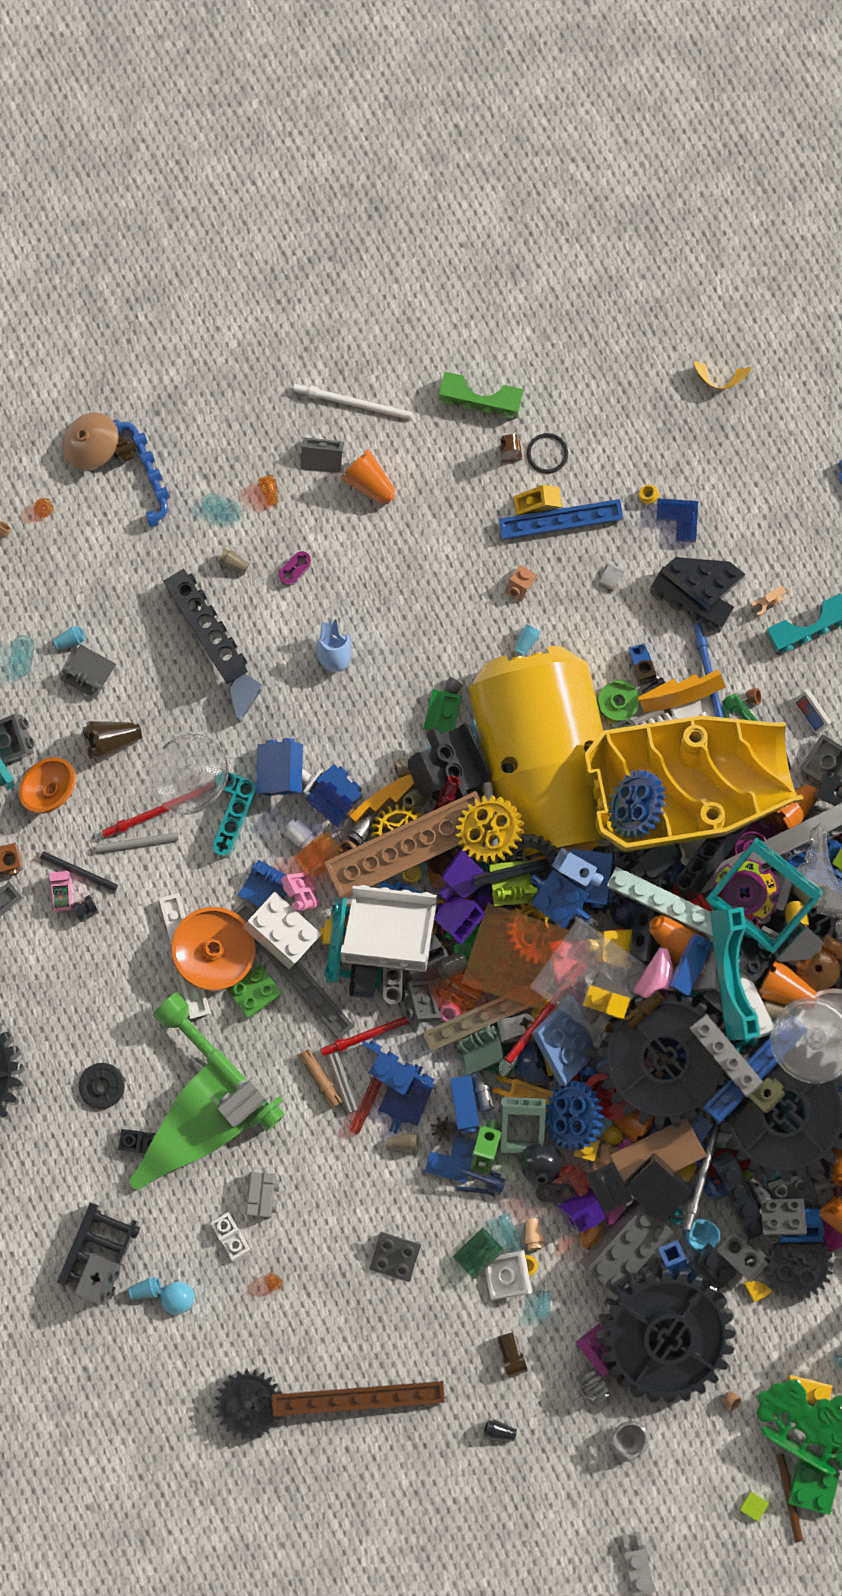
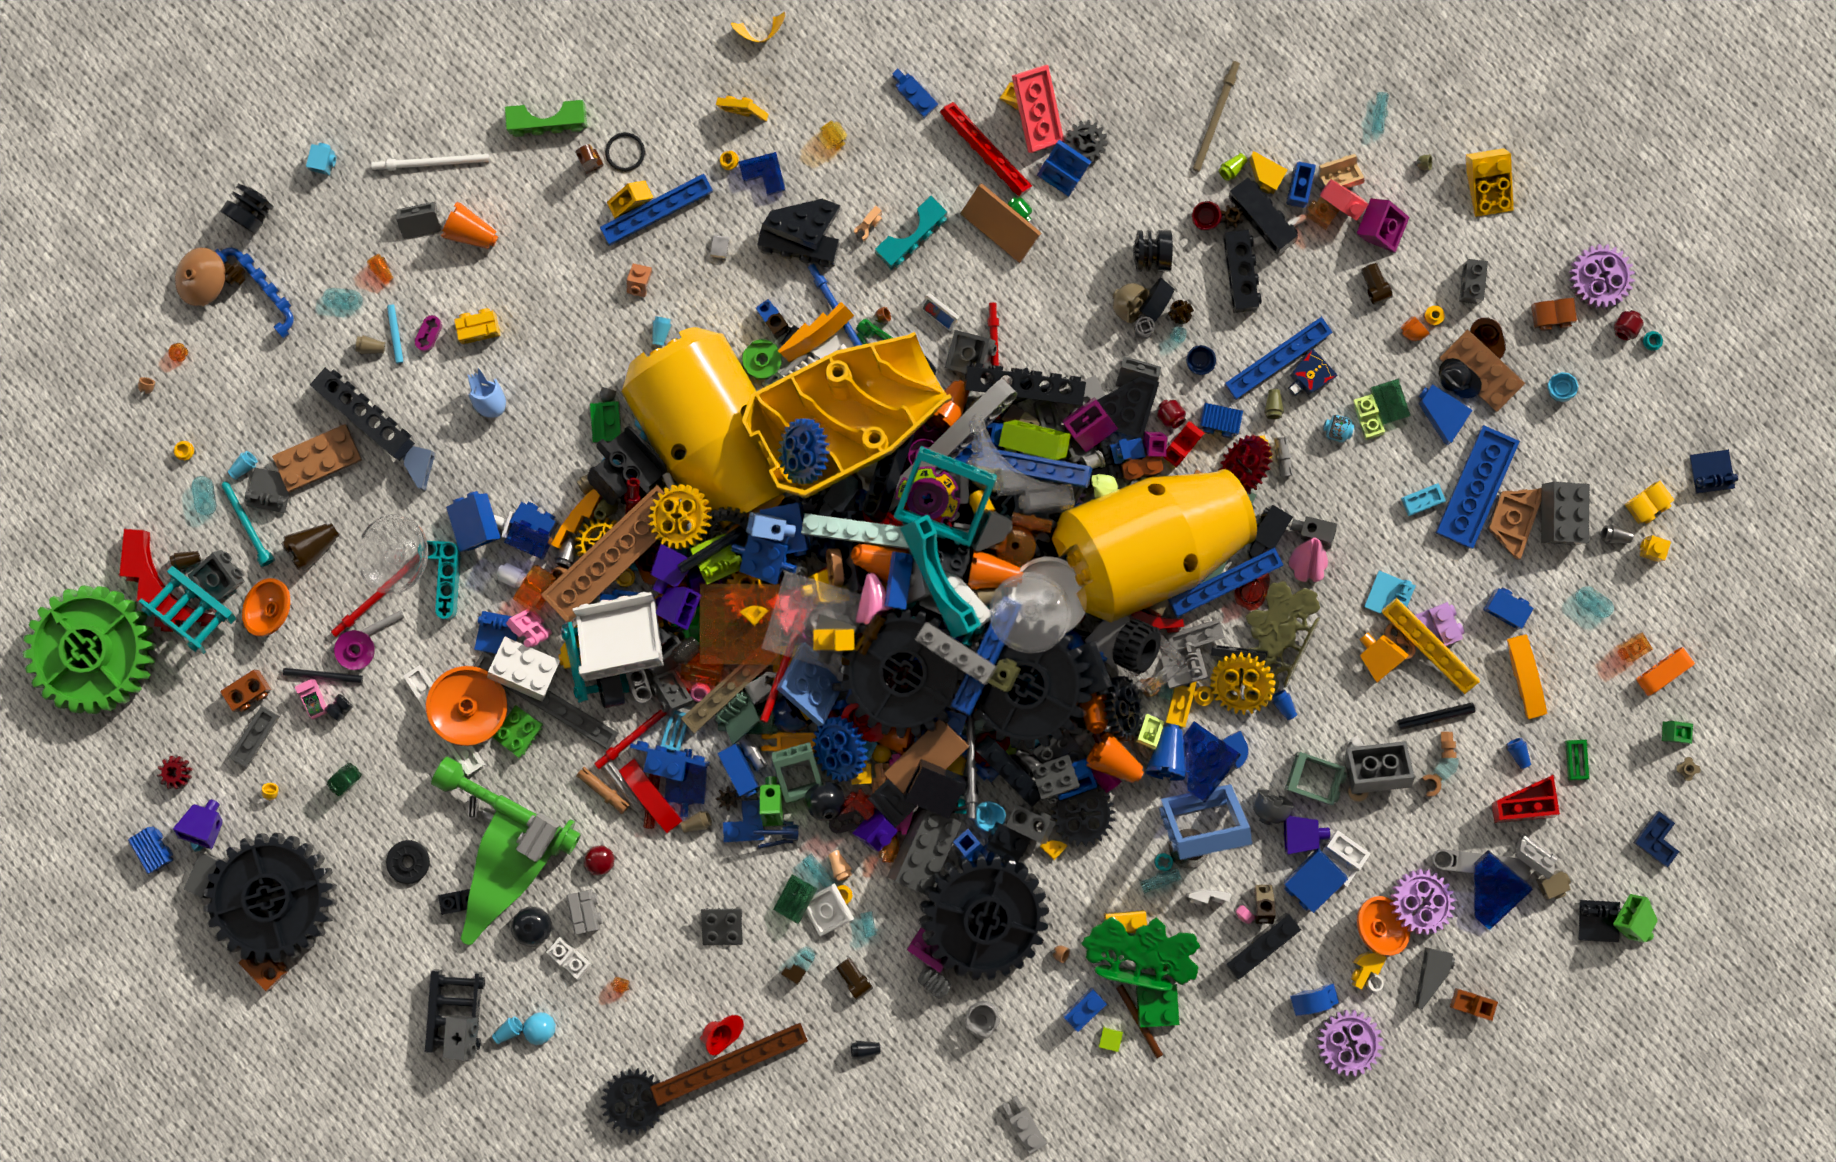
camera: 20 degrees left, 5 degrees up
none -> yellow plate [174,441,194,461]
none -> black wheel [220,183,274,234]
none -> teal piece [221,481,275,567]
none -> medium nougat plate [272,424,362,492]
none -> medium azure brick [306,143,337,175]
none -> clear green gear [326,763,362,796]
none -> magenta dish [334,630,375,670]
none -> medium azure bar [387,305,404,364]
none -> yellow brick [454,308,501,345]
none -> flat silver piece [468,796,480,819]
none -> black cylinder [511,907,552,947]
none -> dark red hair [583,845,615,876]
none -> red slope [618,758,683,833]
none -> medium azure tile [660,710,688,751]
none -> red piece [700,1015,744,1056]
none -> yellow wing [716,96,769,121]
none -> yellow tile [740,606,769,626]
none -> leg [781,946,815,985]
none -> clear yellow head [819,120,847,151]
none -> medium nougat beam [826,548,844,587]
none -> blue brick [1063,987,1107,1032]

